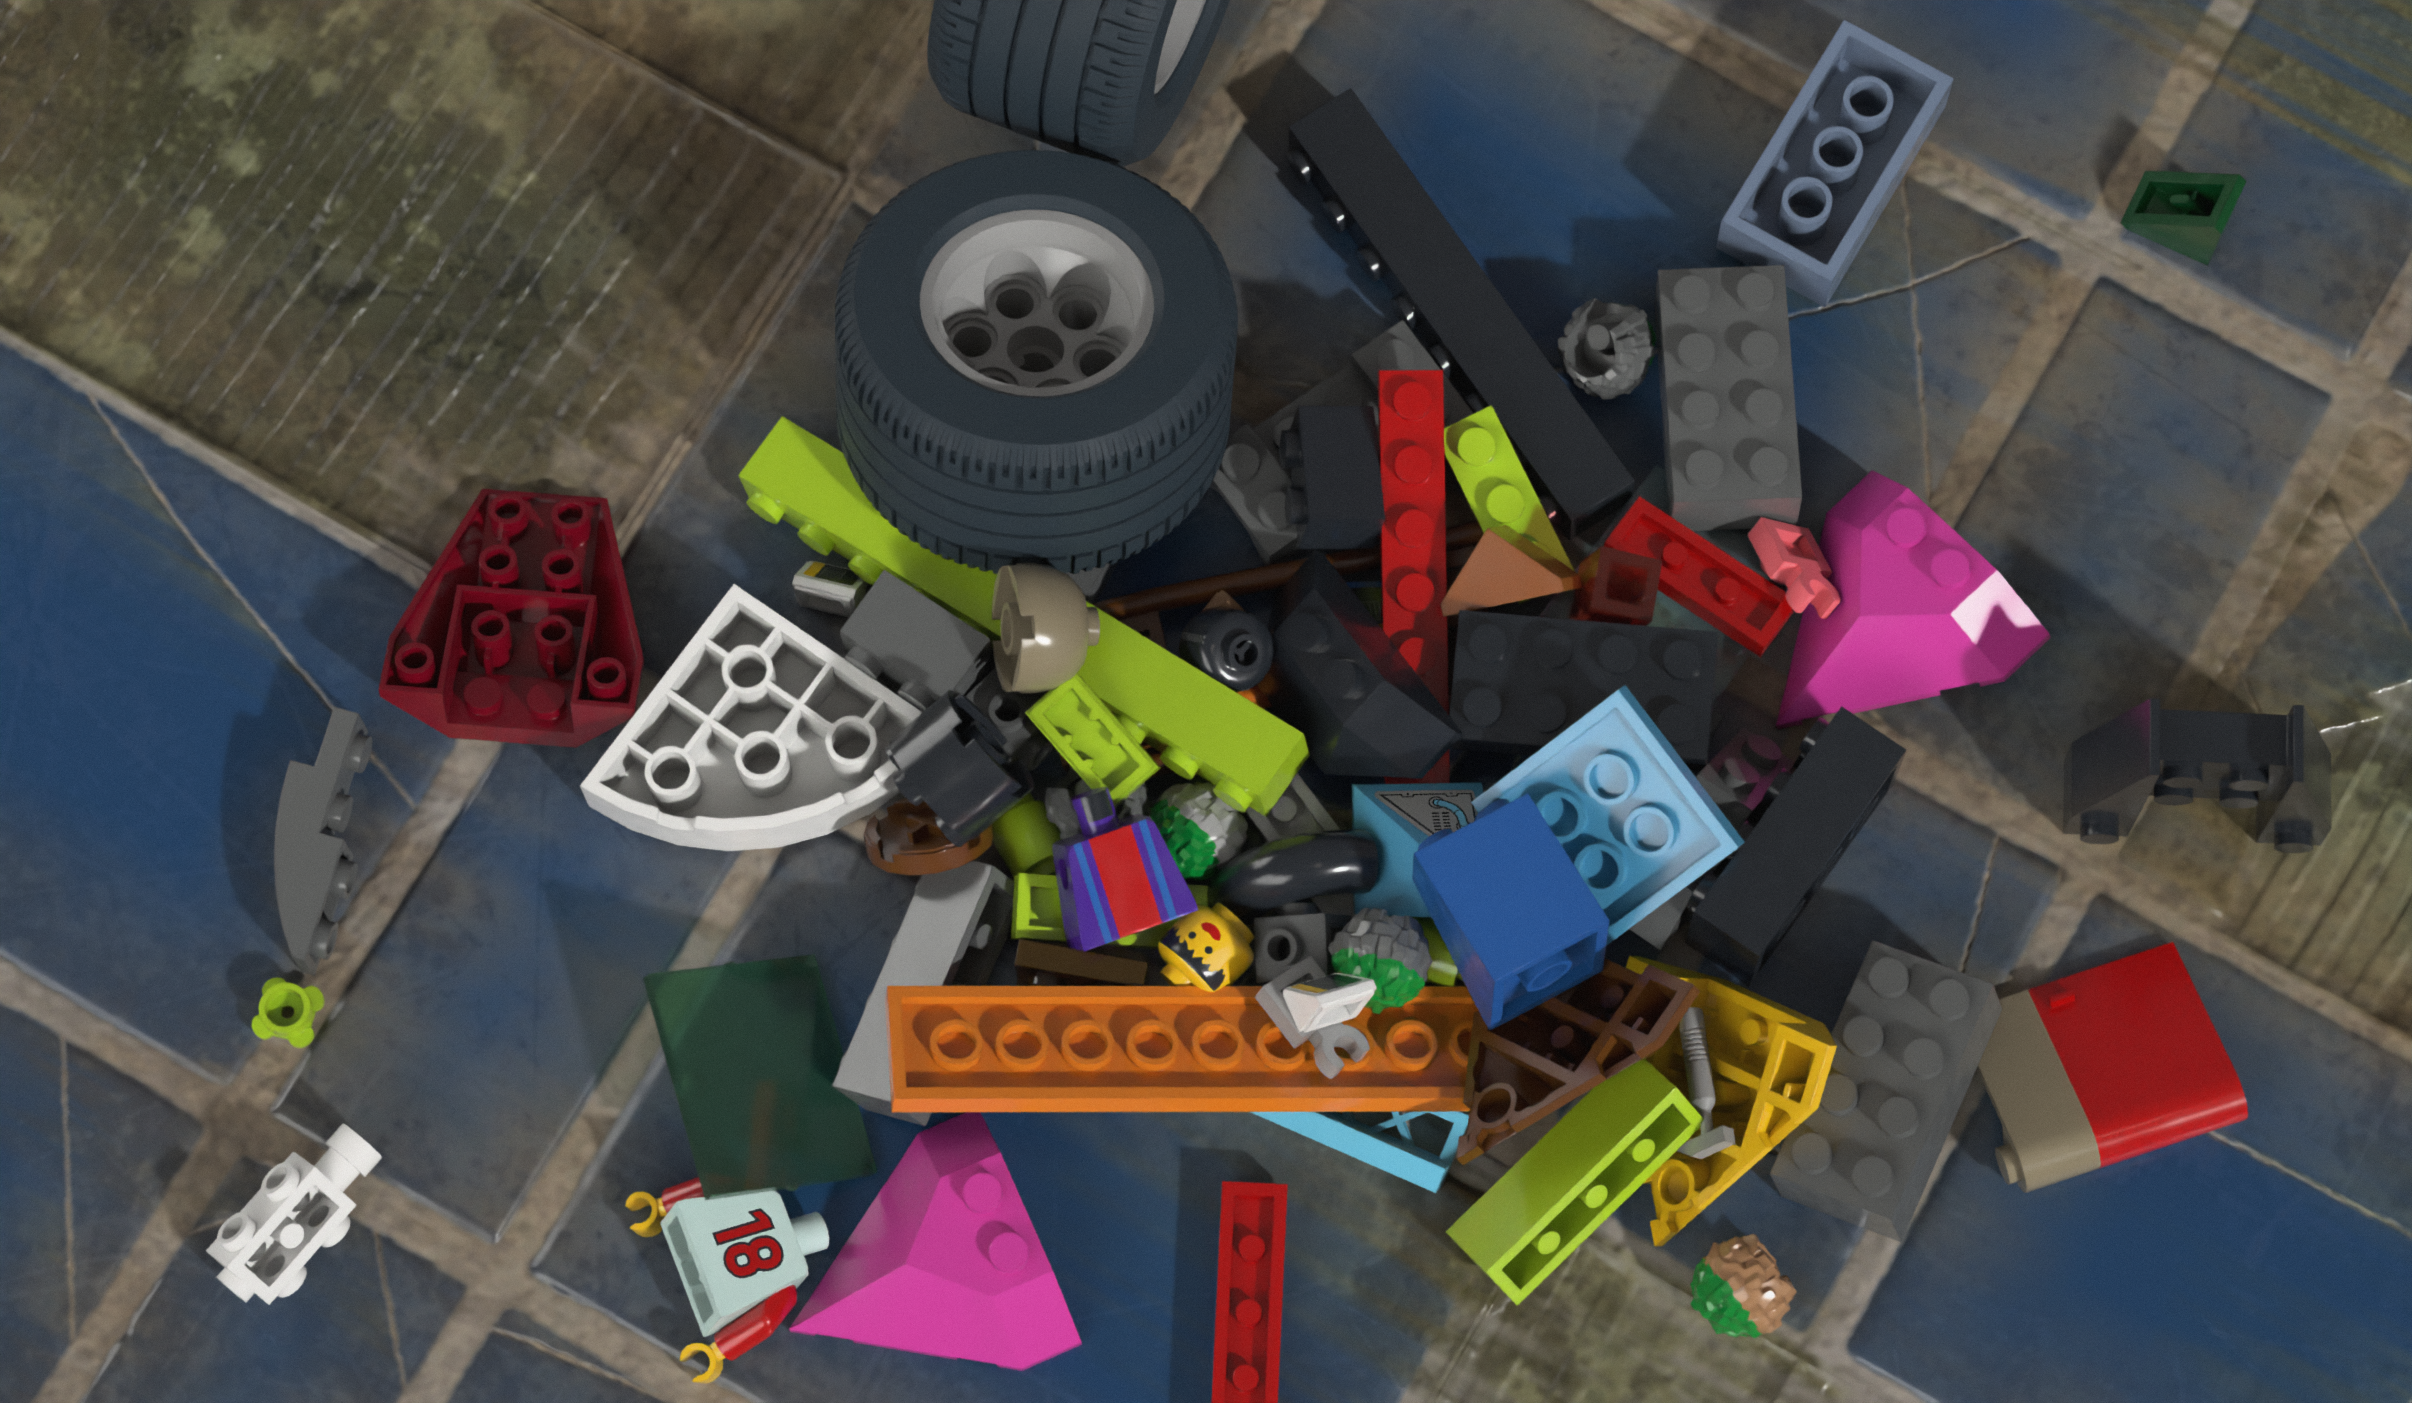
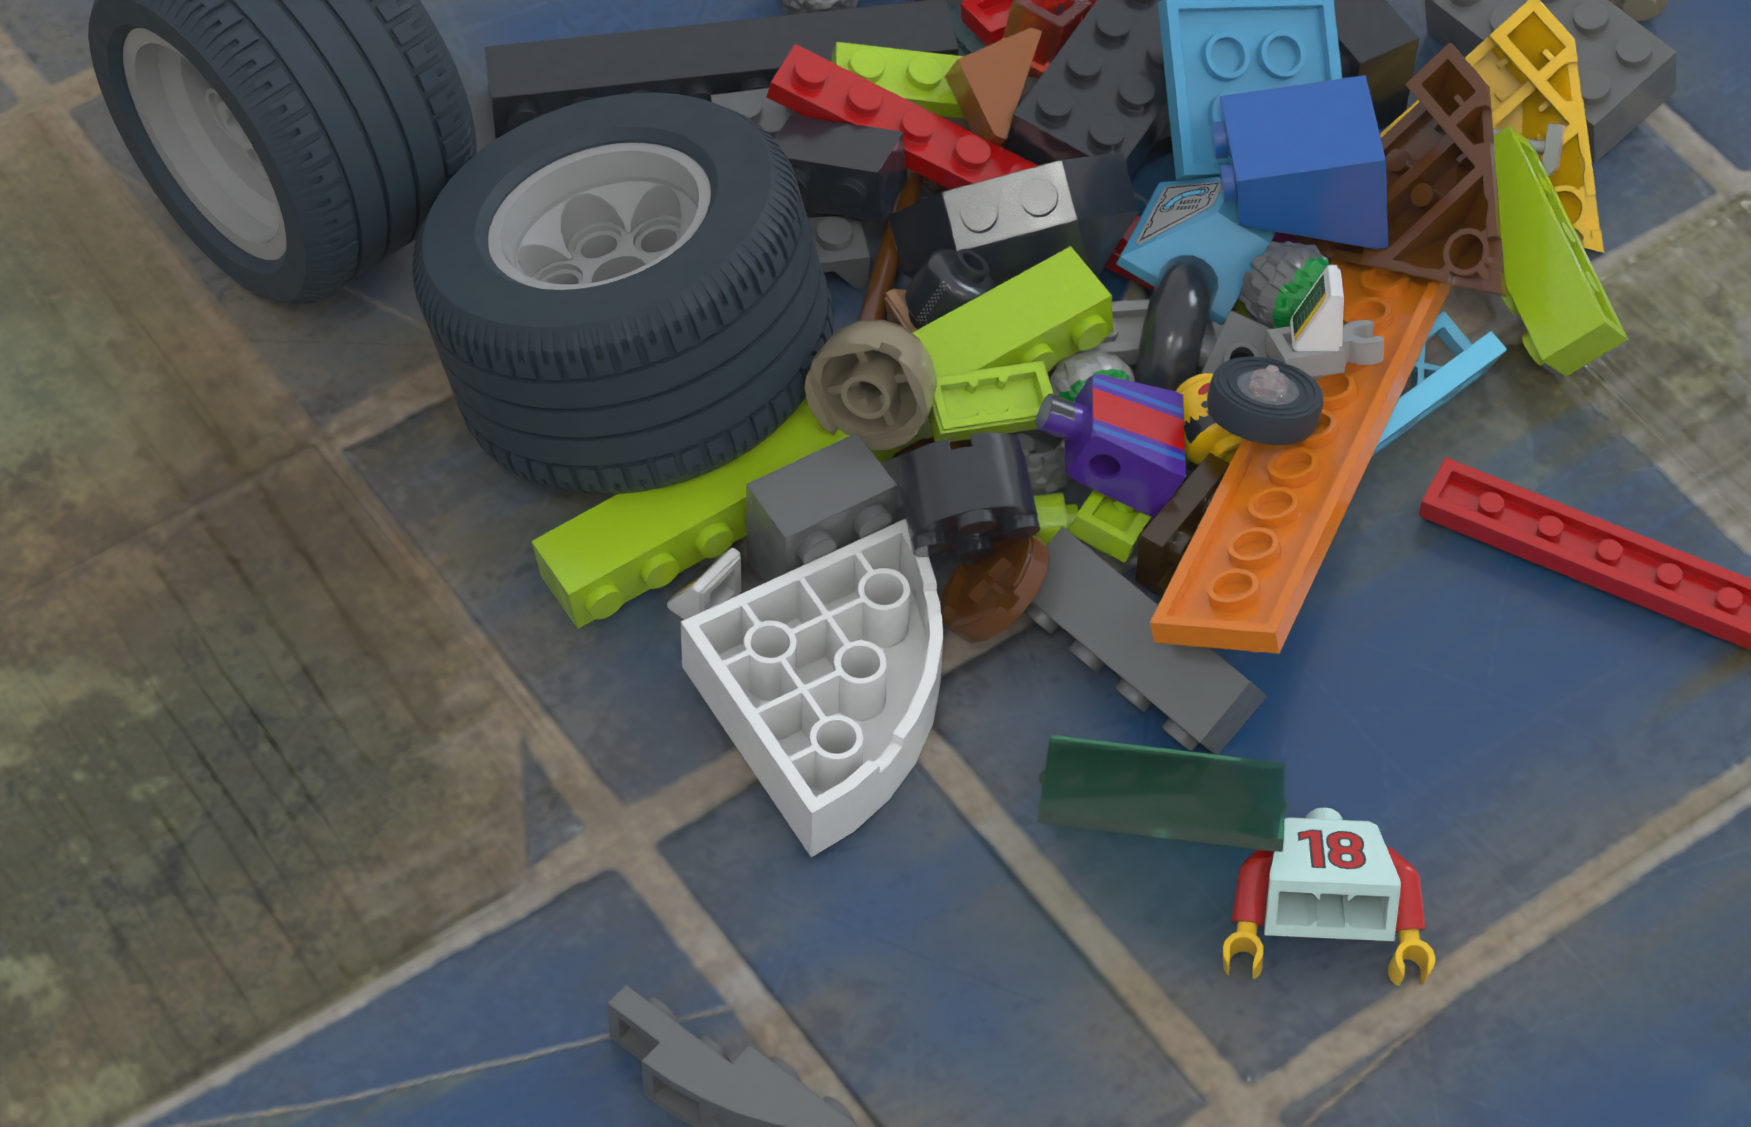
camera: 70 degrees left, 20 degrees down
dark red wedge [378,489,644,748] -> none
dark pink wedge [789,1112,1082,1371] -> none
medium nougat piece [1690,1234,1797,1339] -> none
none -> black wheel [1207,357,1323,445]

